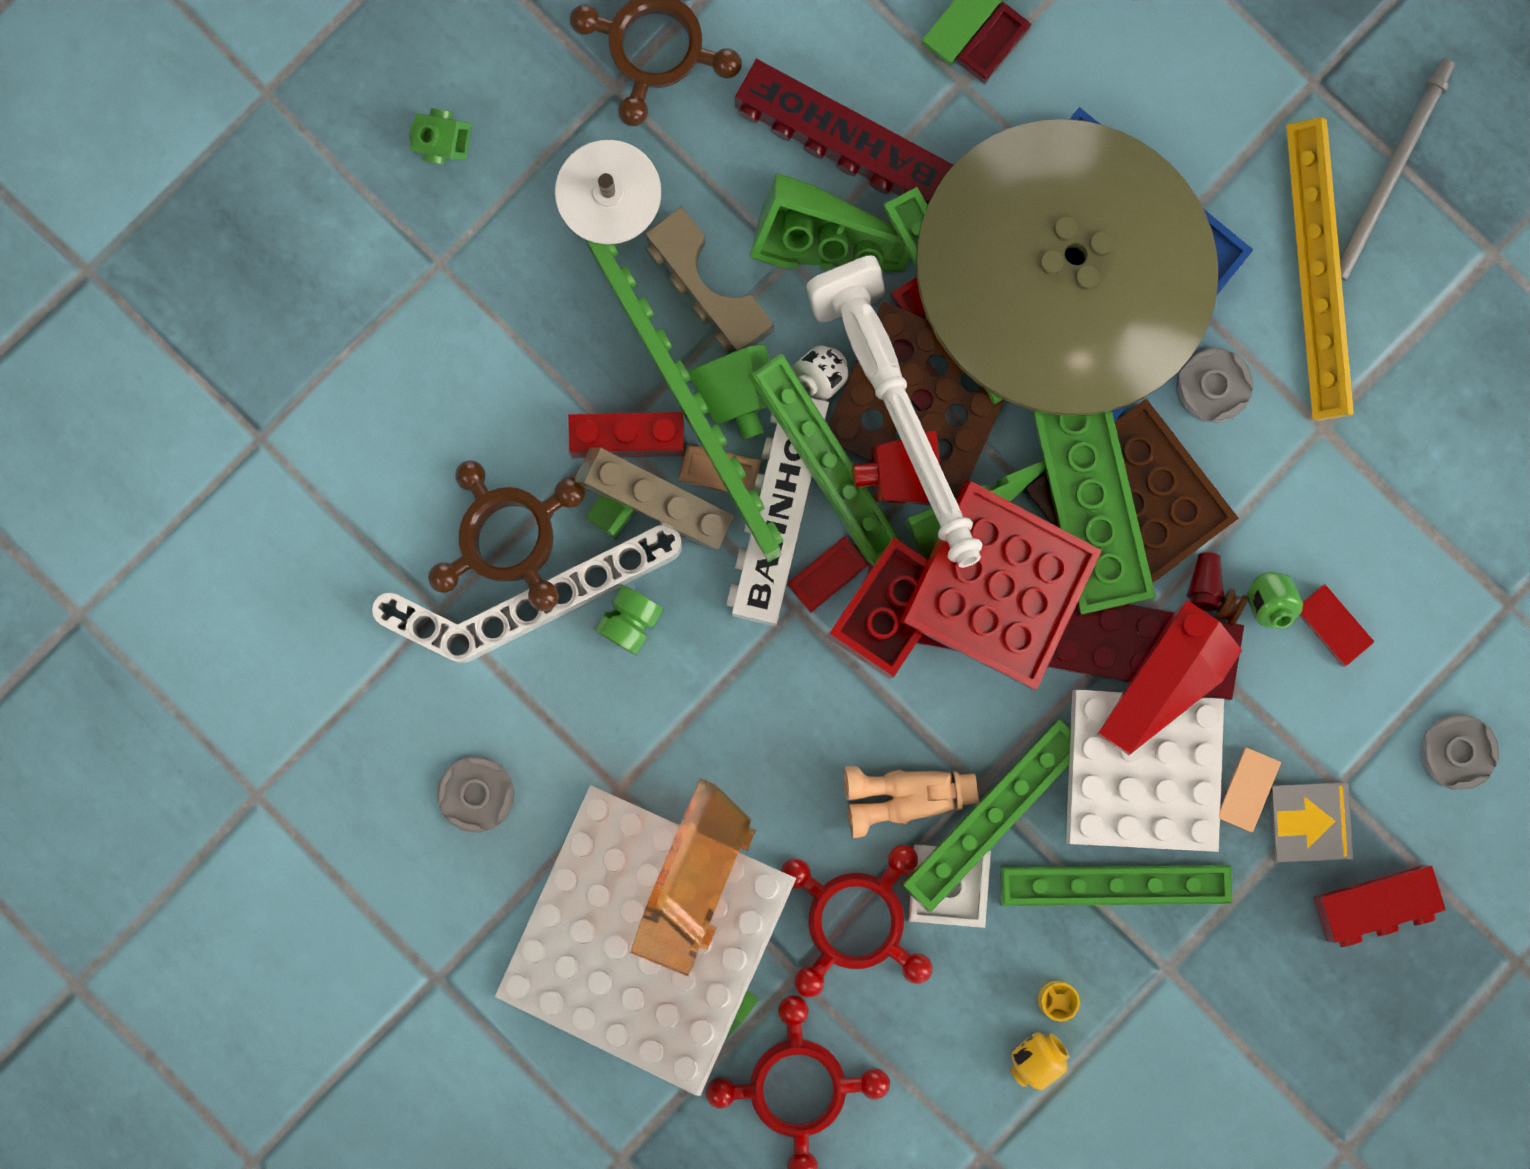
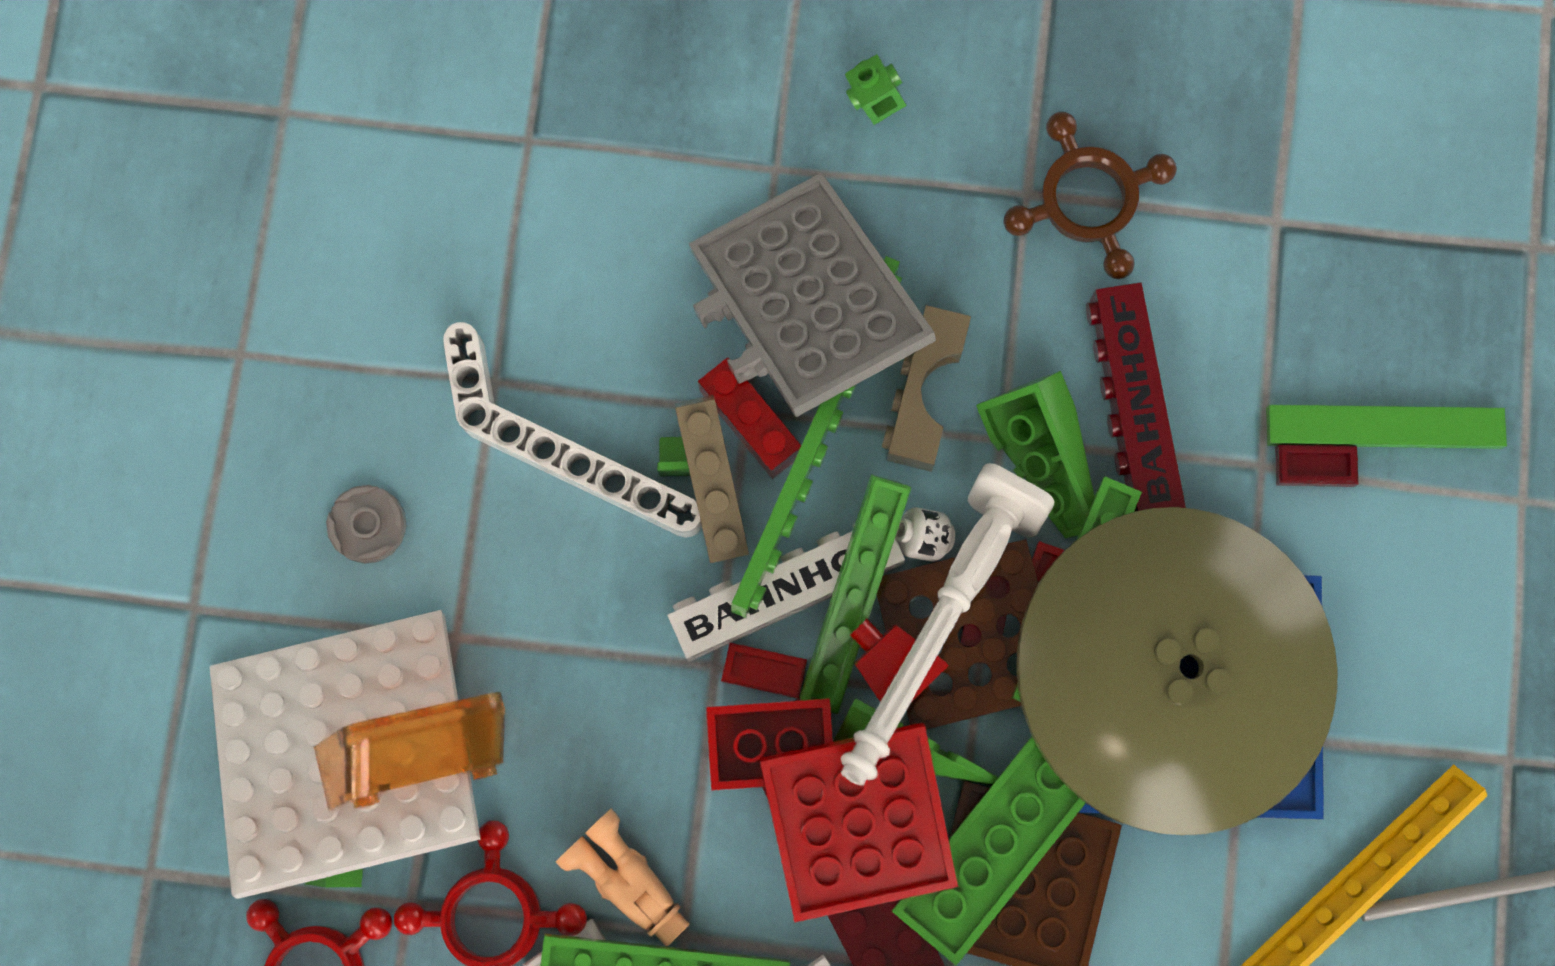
camera: 60 degrees right, 5 degrees down
reddish brown piece [428,460,585,611] -> none
white piece [555,140,661,245] -> none
bright green wheel [595,584,664,656] -> none
light nougat tile [679,443,761,493] -> none
bright green torso [688,344,769,440] -> none
light grey tile [1177,347,1253,423] -> none
none -> light grey hinge [689,172,936,417]

